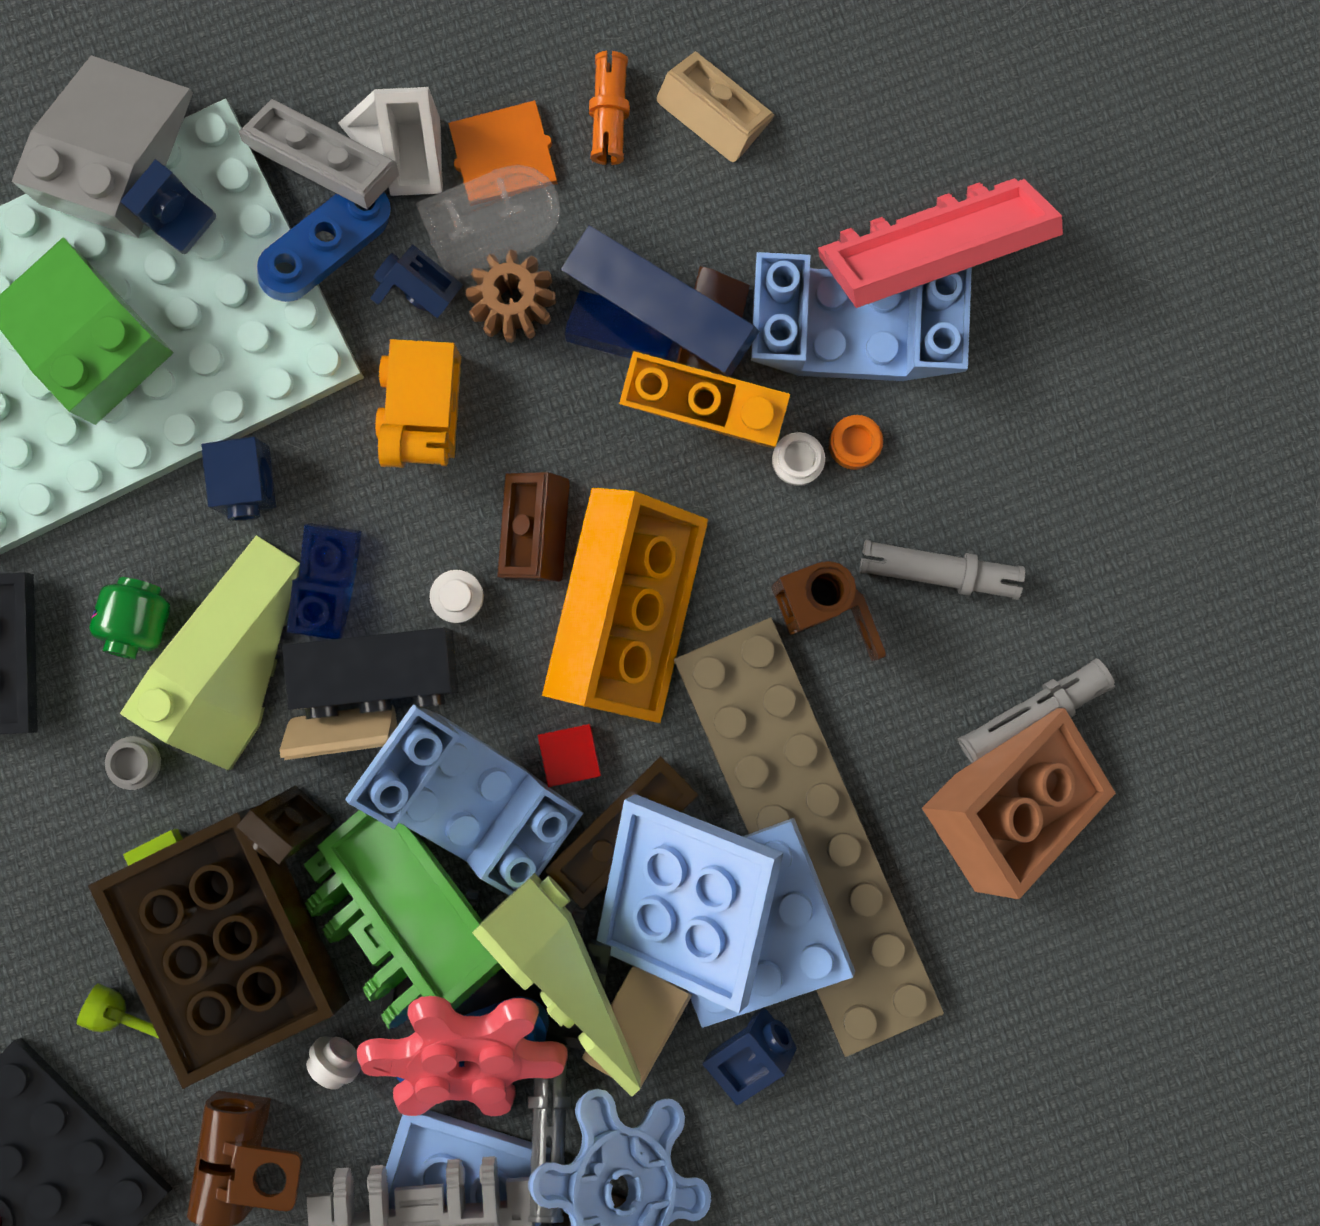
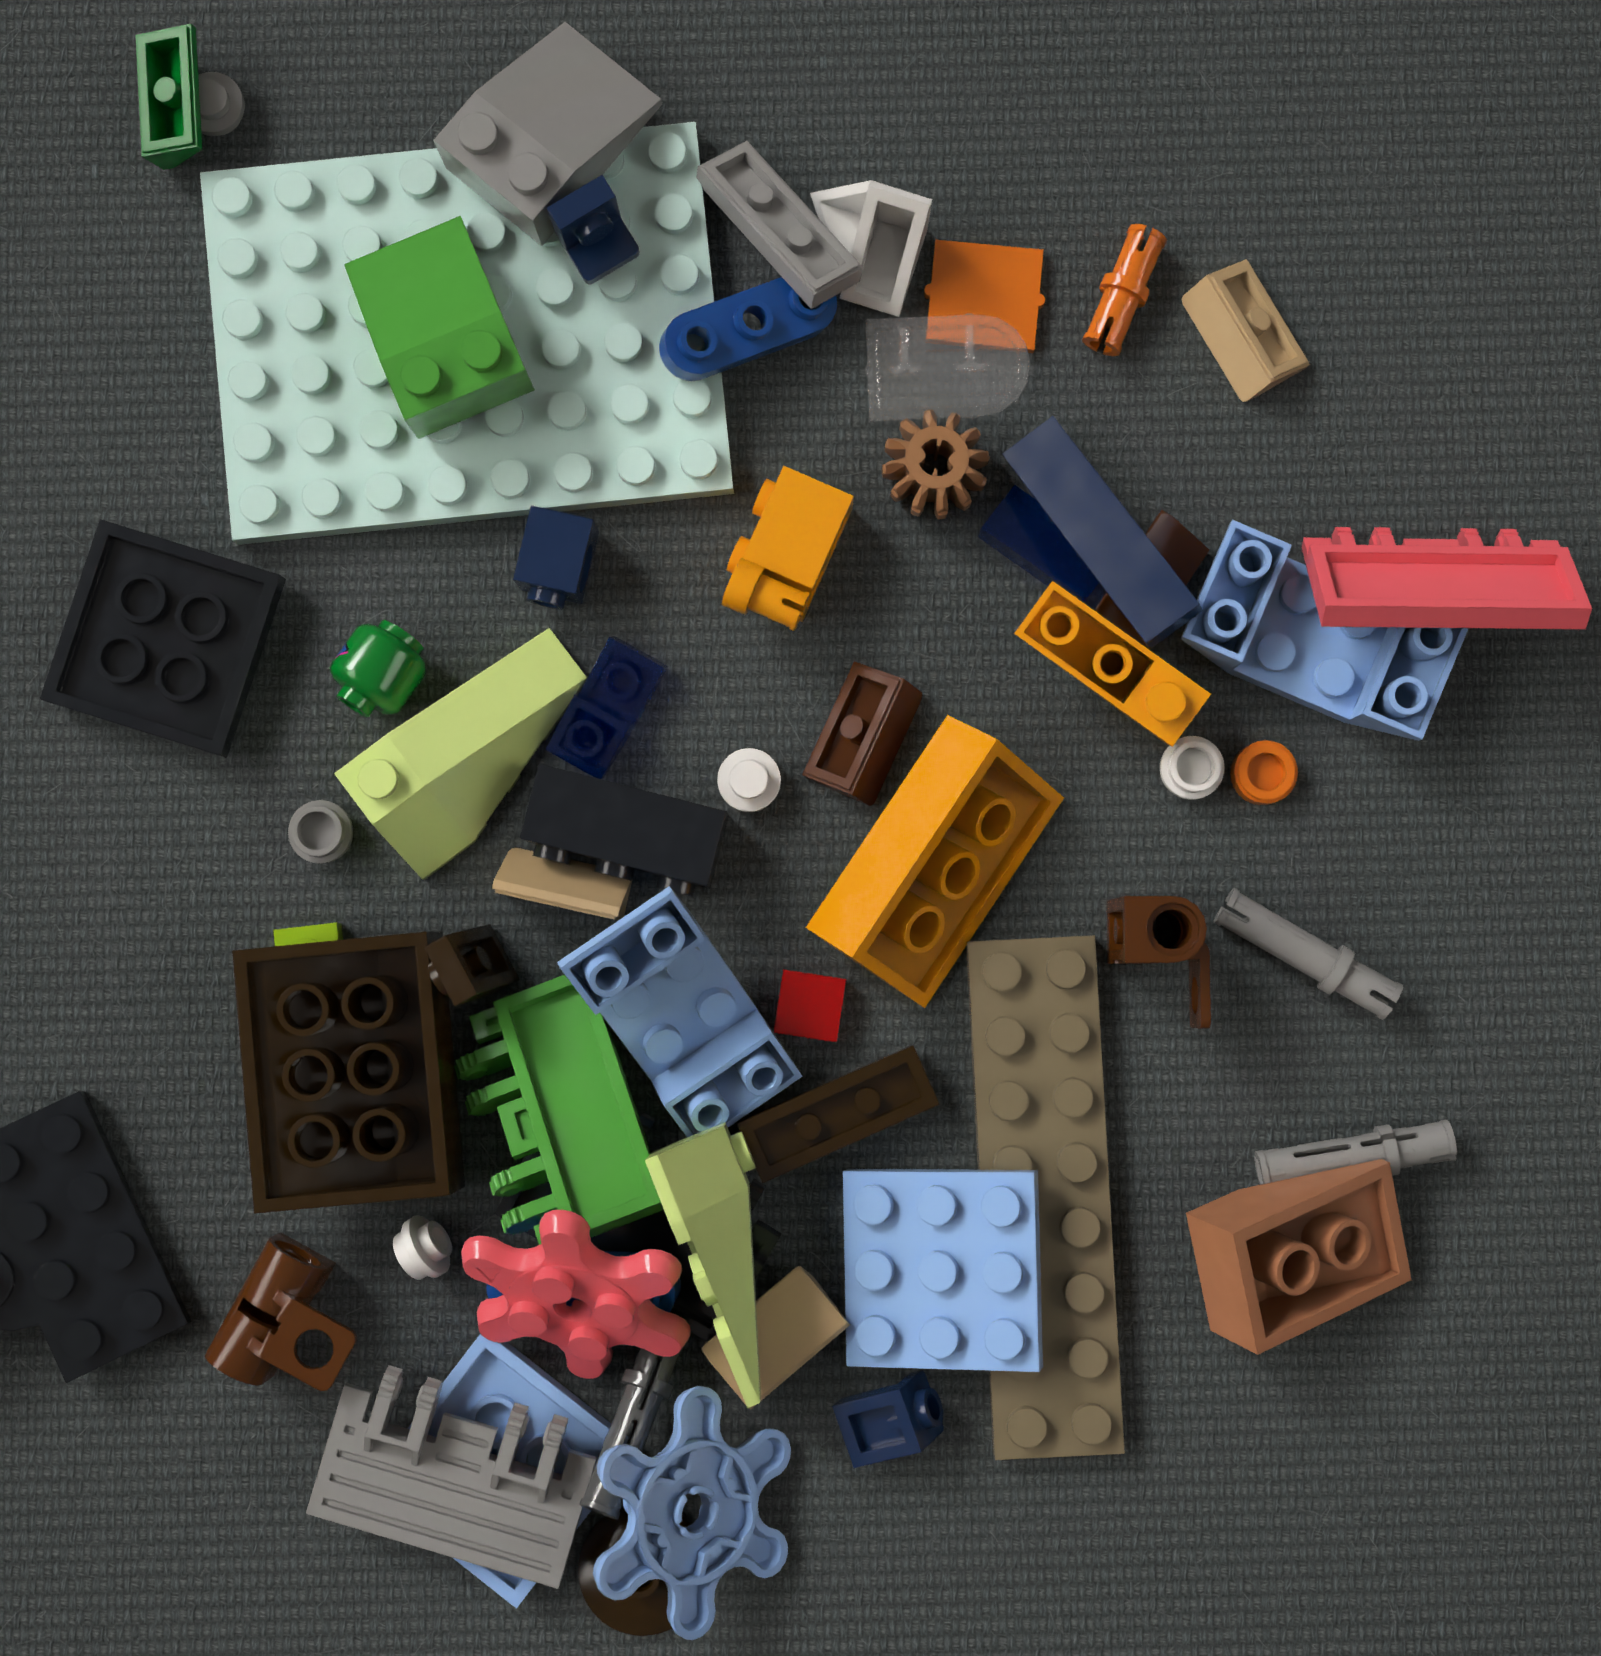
camera: 25 degrees right, 0 degrees up
lime hinge [77,983,159,1039] -> none
dark blue bracket [370,244,463,319] -> none
light blue plate [597,794,783,1014] -> none

